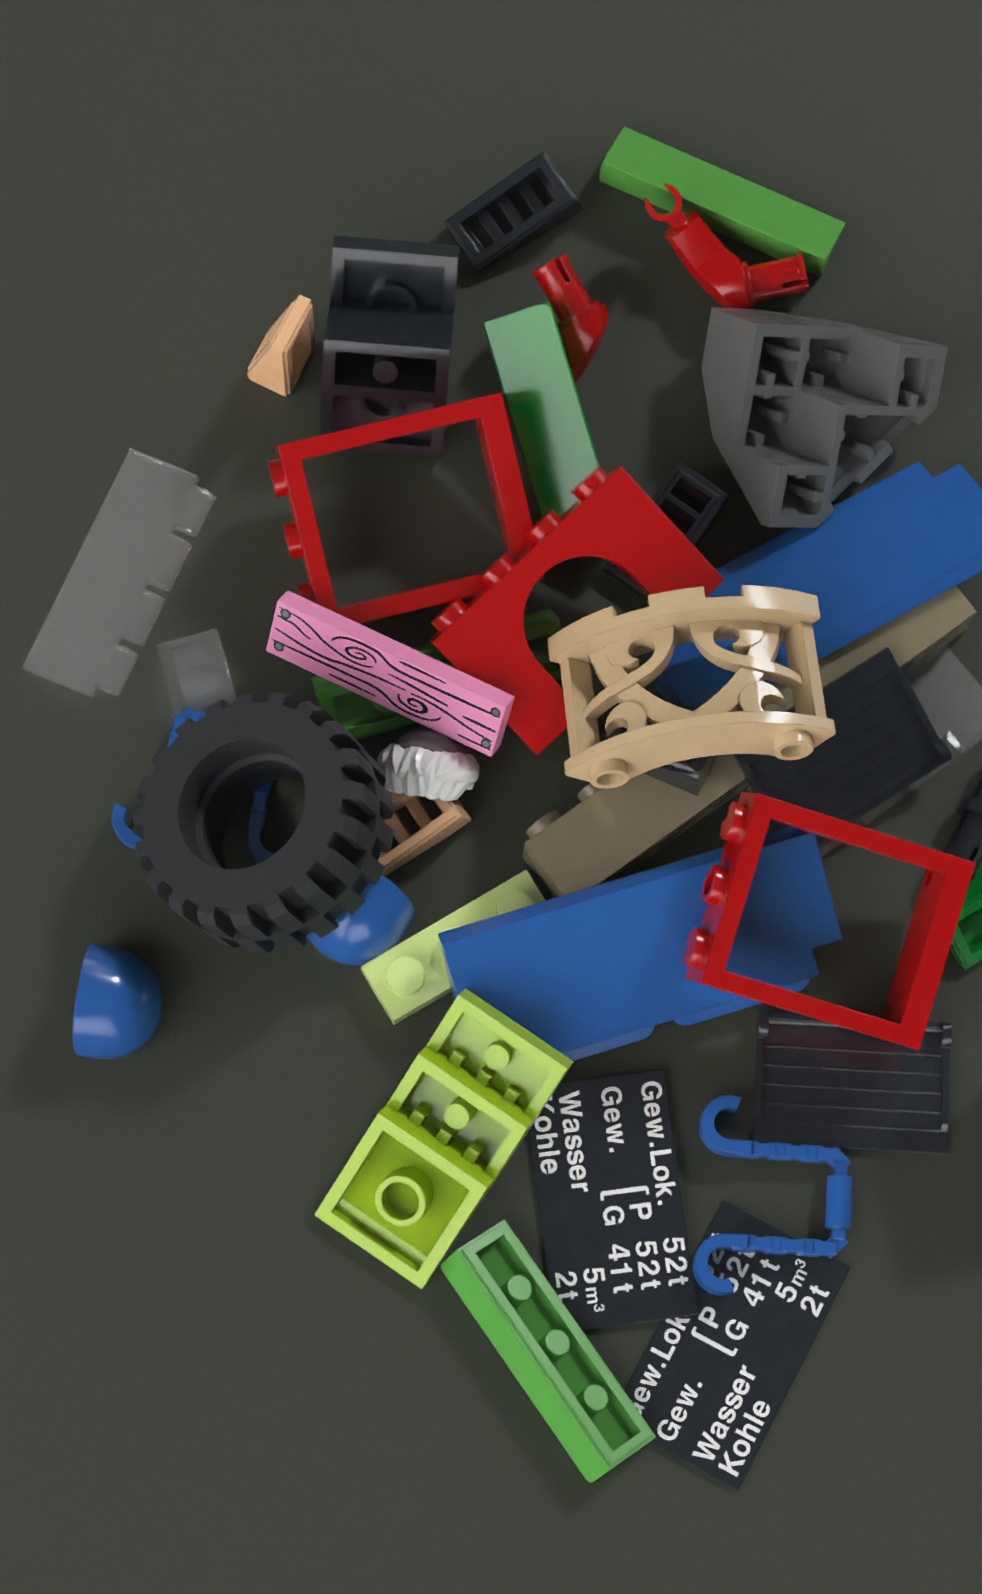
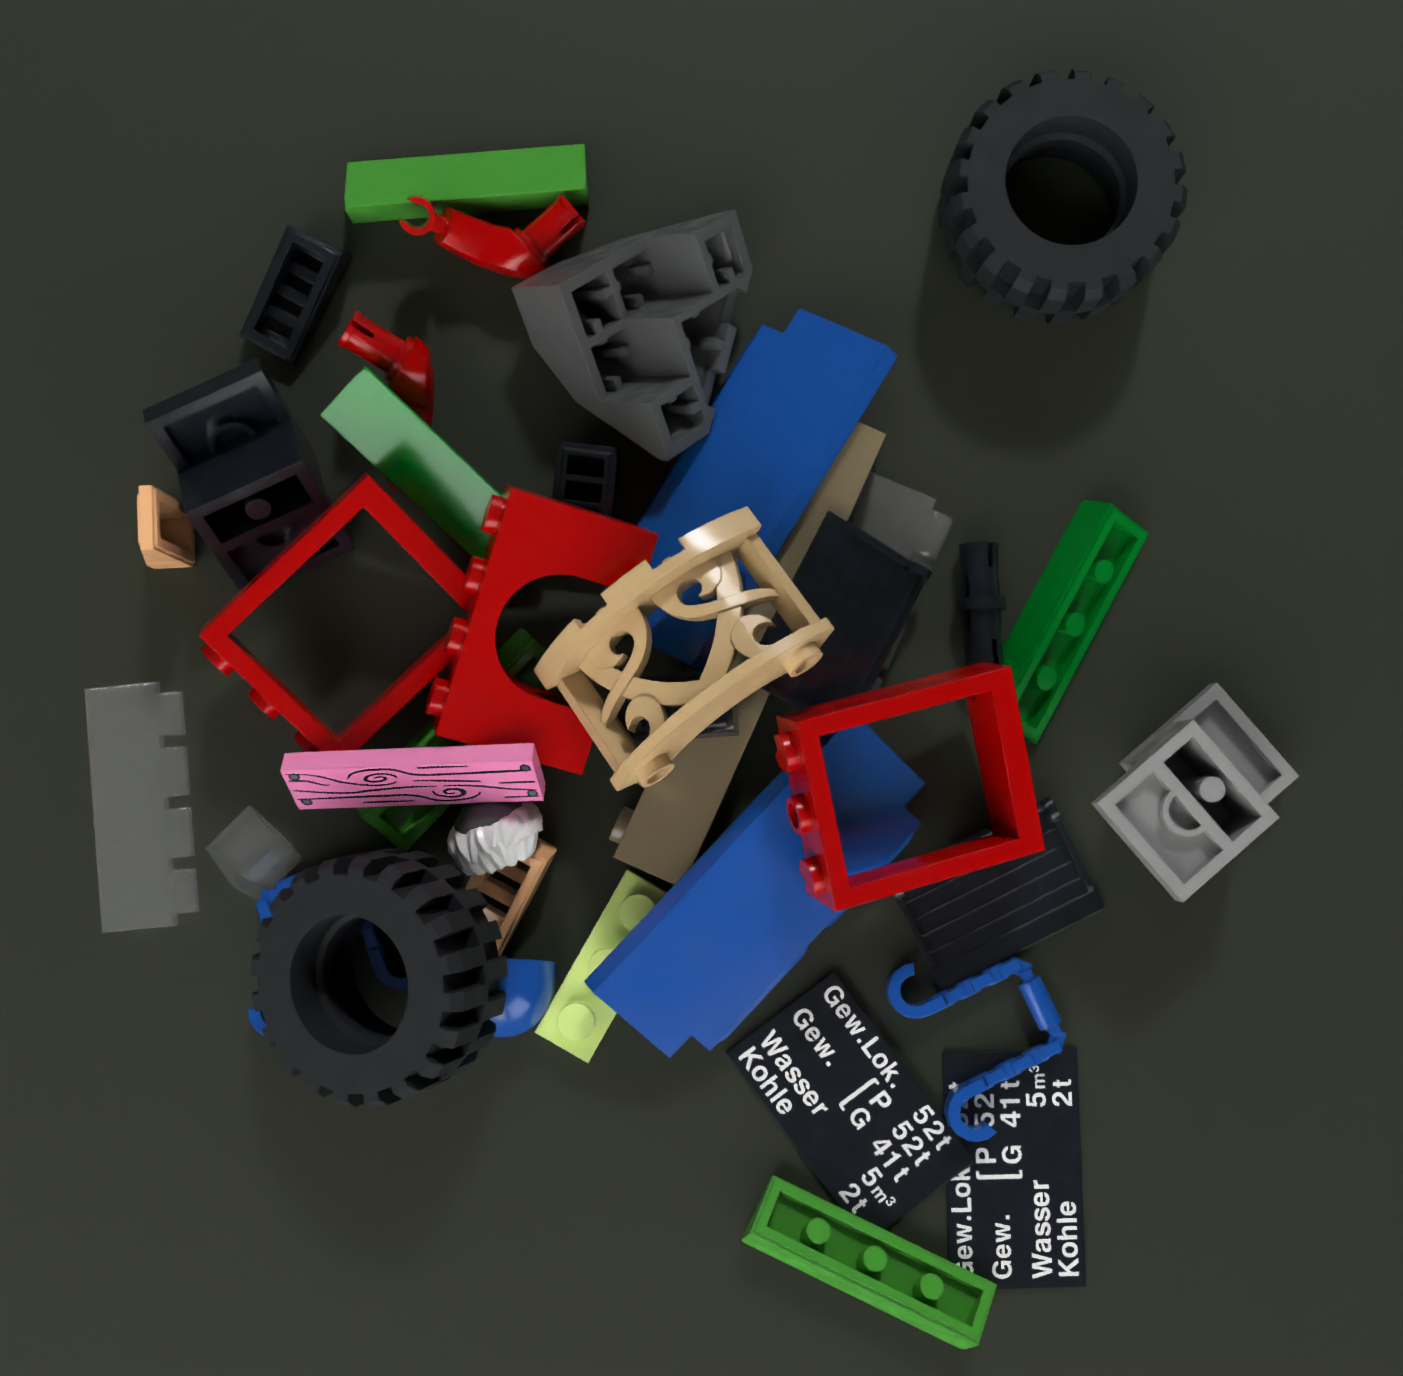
camera: 25 degrees left, 10 degrees up
blue helmet [72,943,163,1059] -> none
lime slope [314,988,574,1289] -> none

